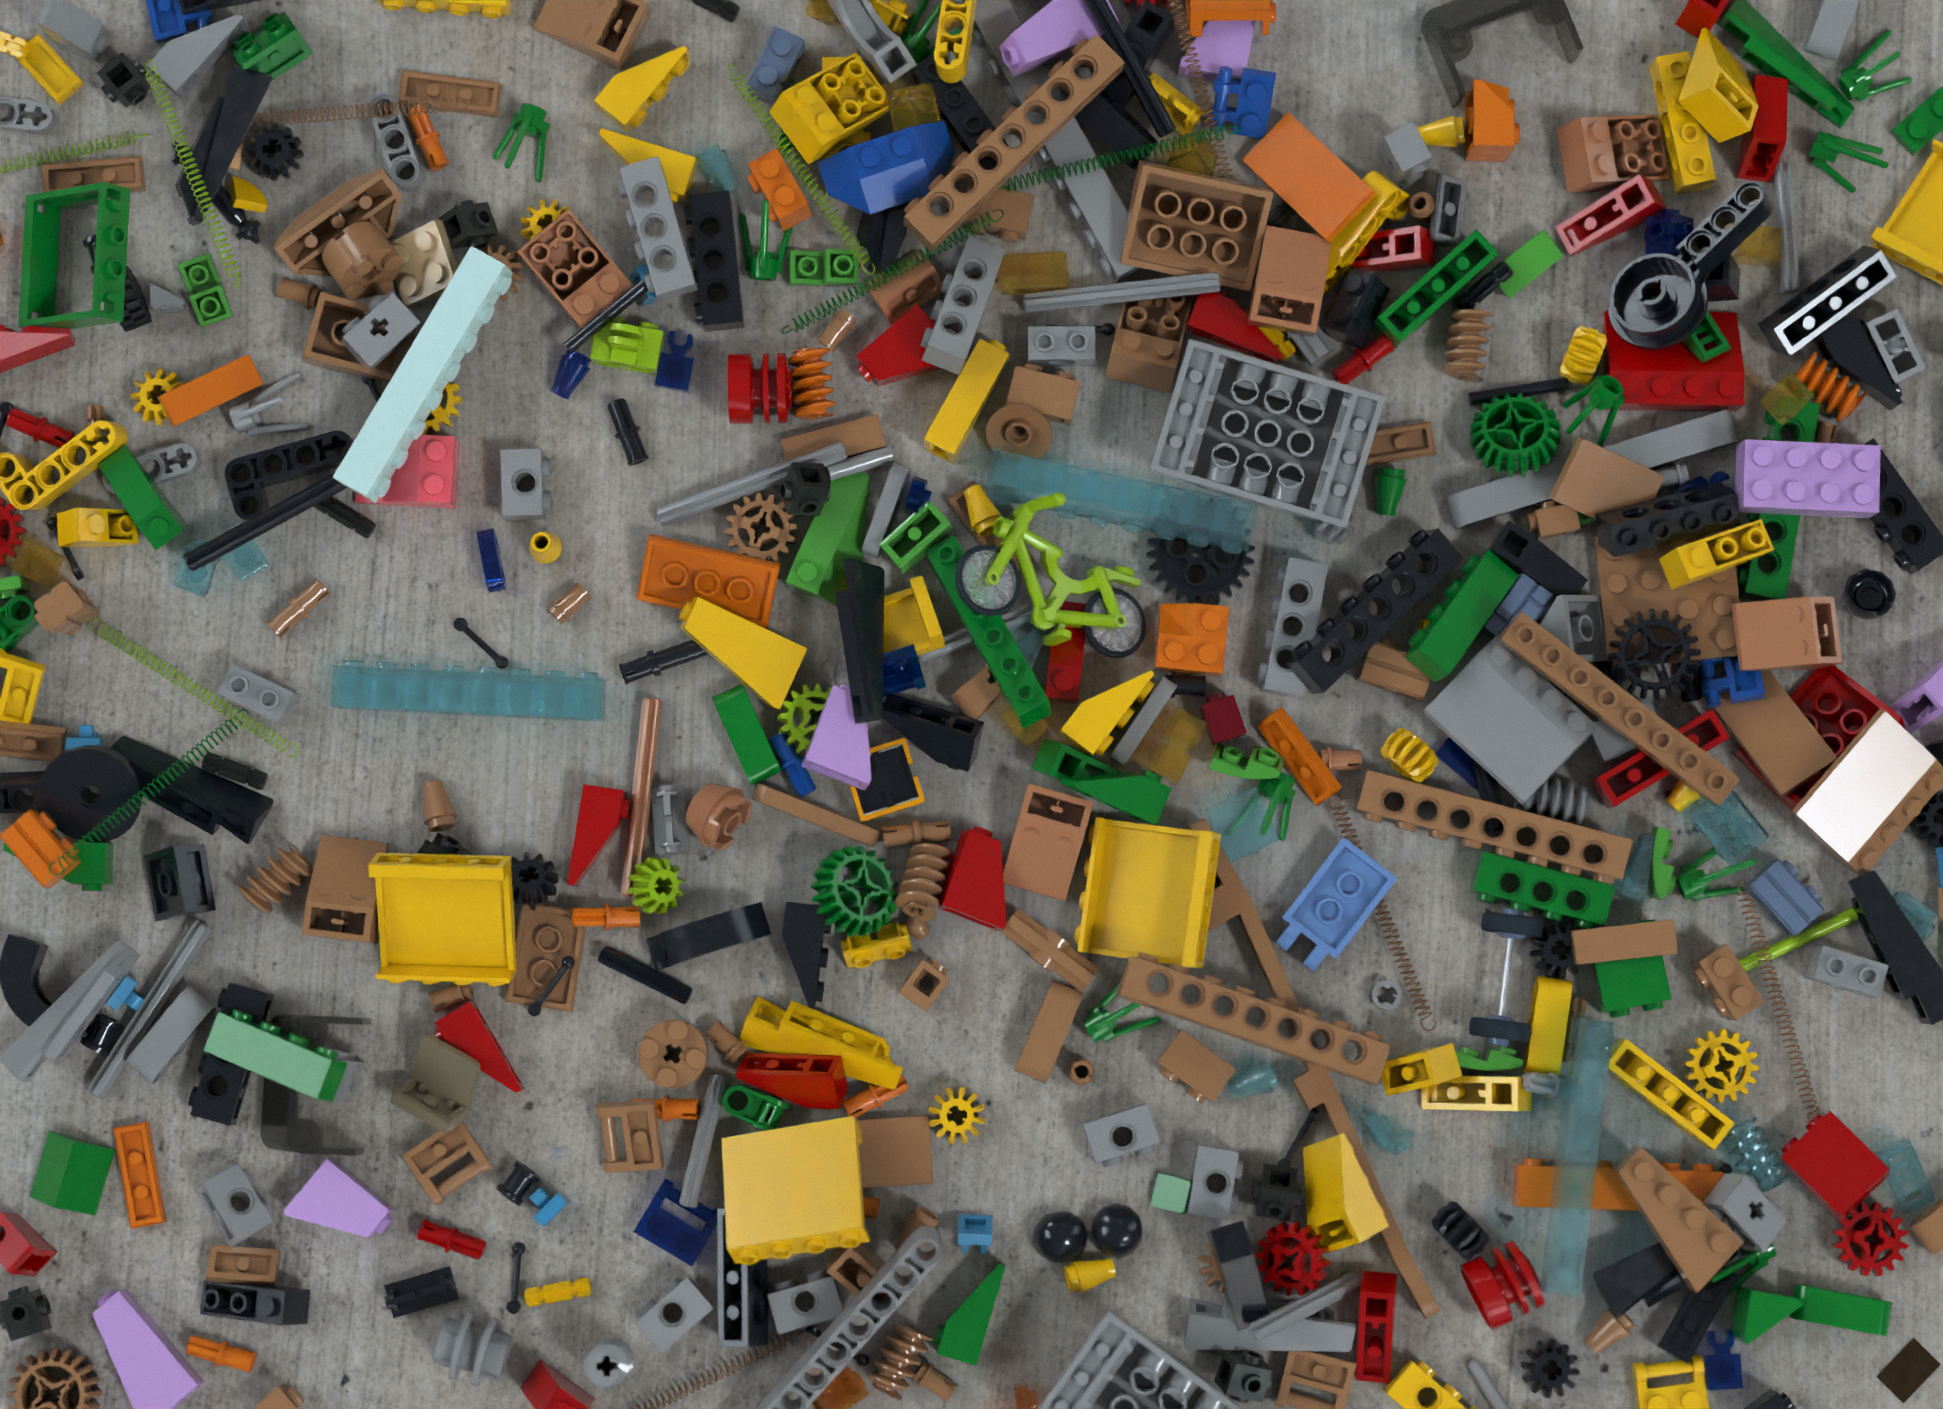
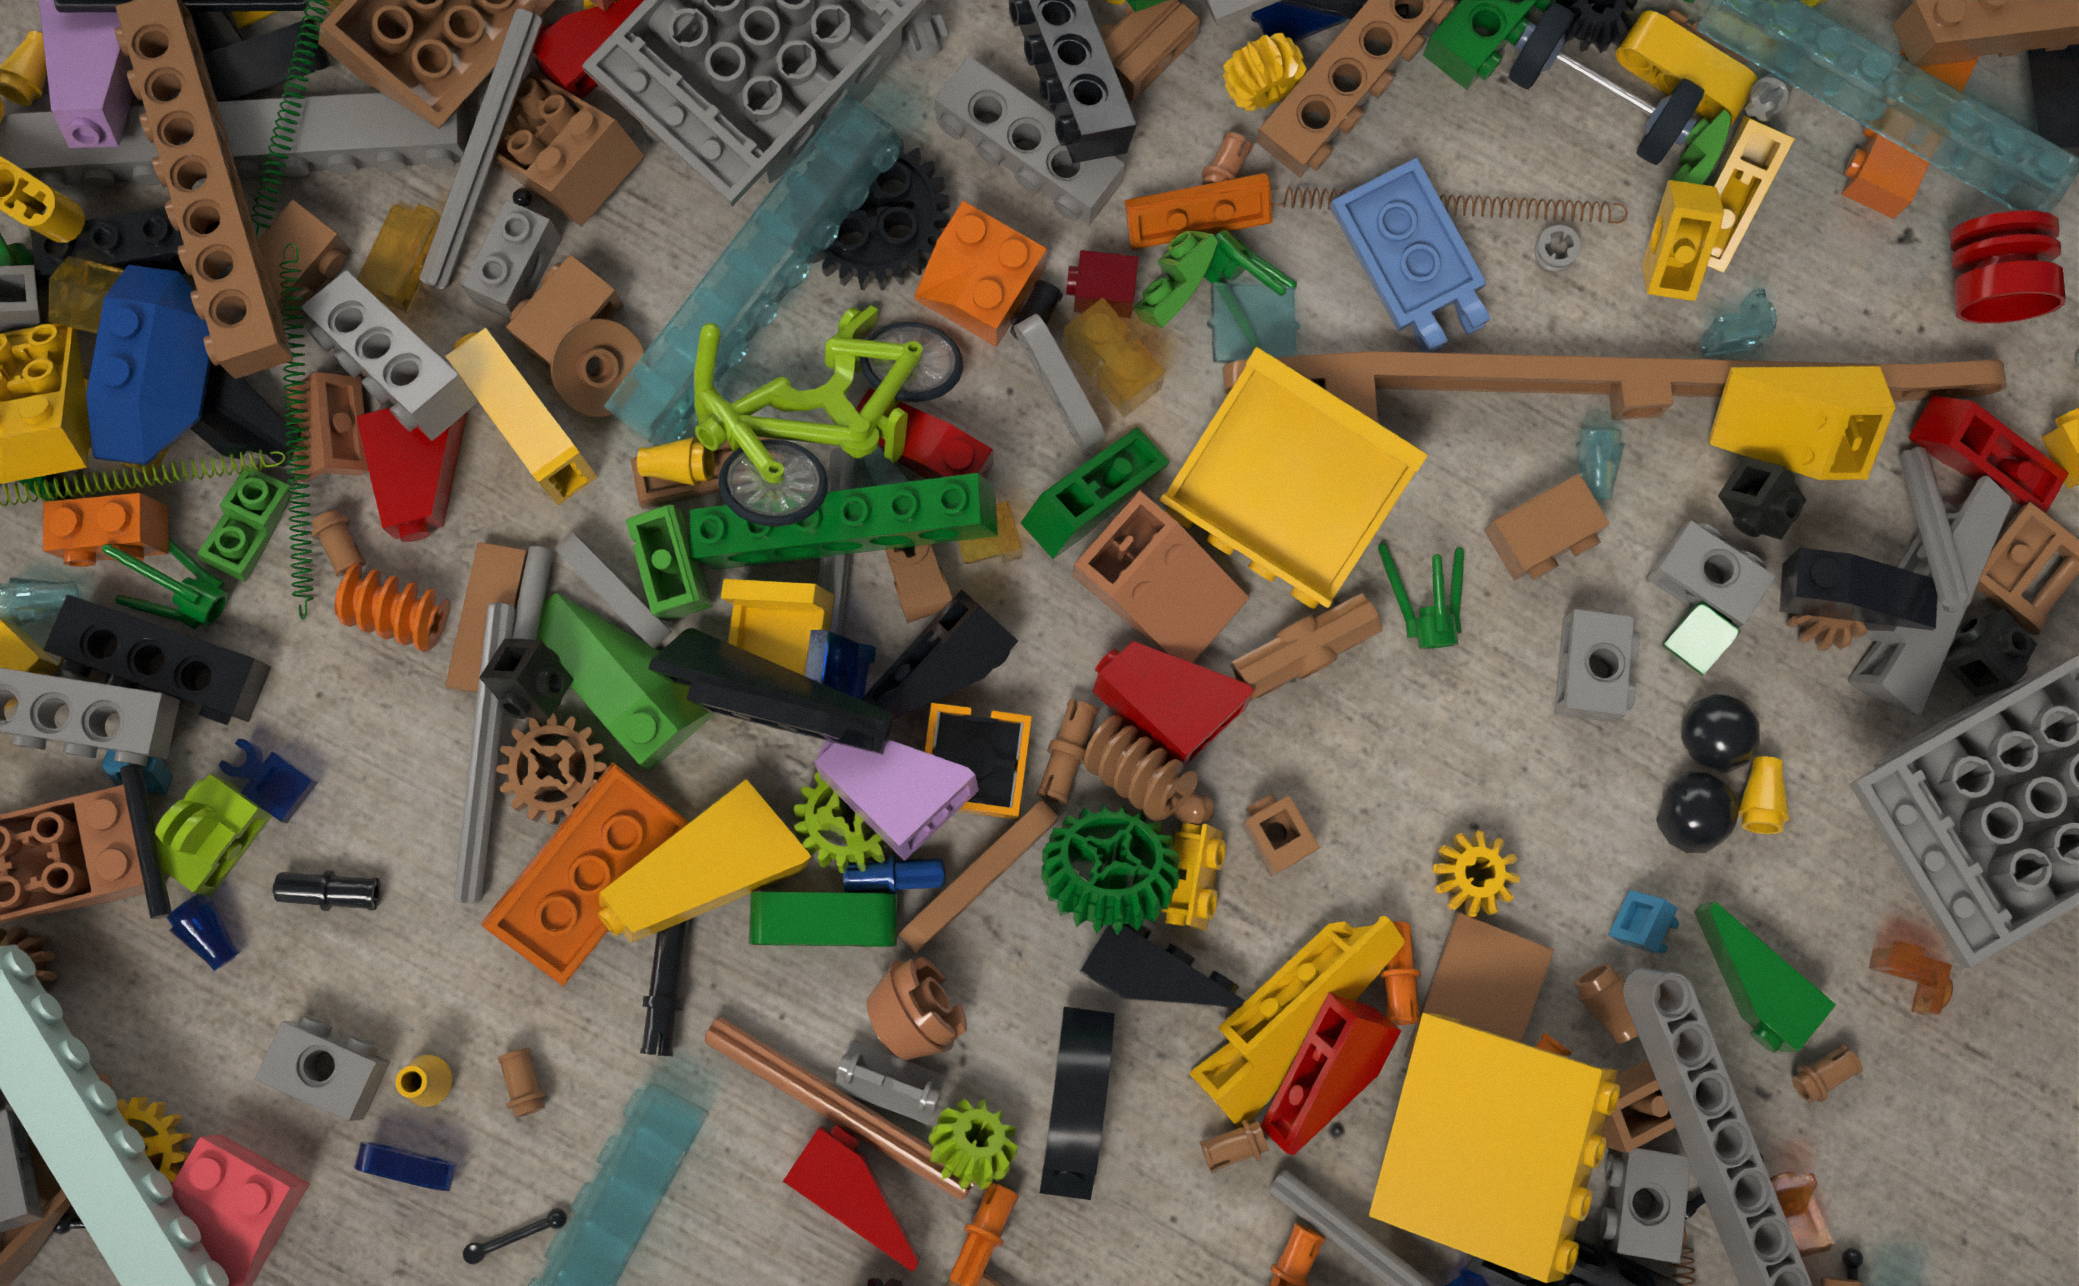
camera: 65 degrees left, 5 degrees down
black axle [598,946,693,1004] -> none
medium nougat brick [639,1020,709,1088] -> none
green piece [723,1084,790,1131] -> none
red wheel [727,353,792,424] -> none
medium nougat piece [867,1323,933,1401] -> none
clear blue plate [905,477,932,515] -> none
medium nougat beam [1014,980,1084,1084] -> none
yellow slope [1059,670,1155,757] -> none
green slope [1060,770,1172,825] -> none
medium nougat pin [1067,1058,1094,1085] -> none
medium nougat brick [1116,952,1391,1085] -> none
red gear [1255,1220,1330,1297] -> none
black hinge [1277,1108,1319,1167] -> none
black gear [1432,1201,1489,1260] -> none

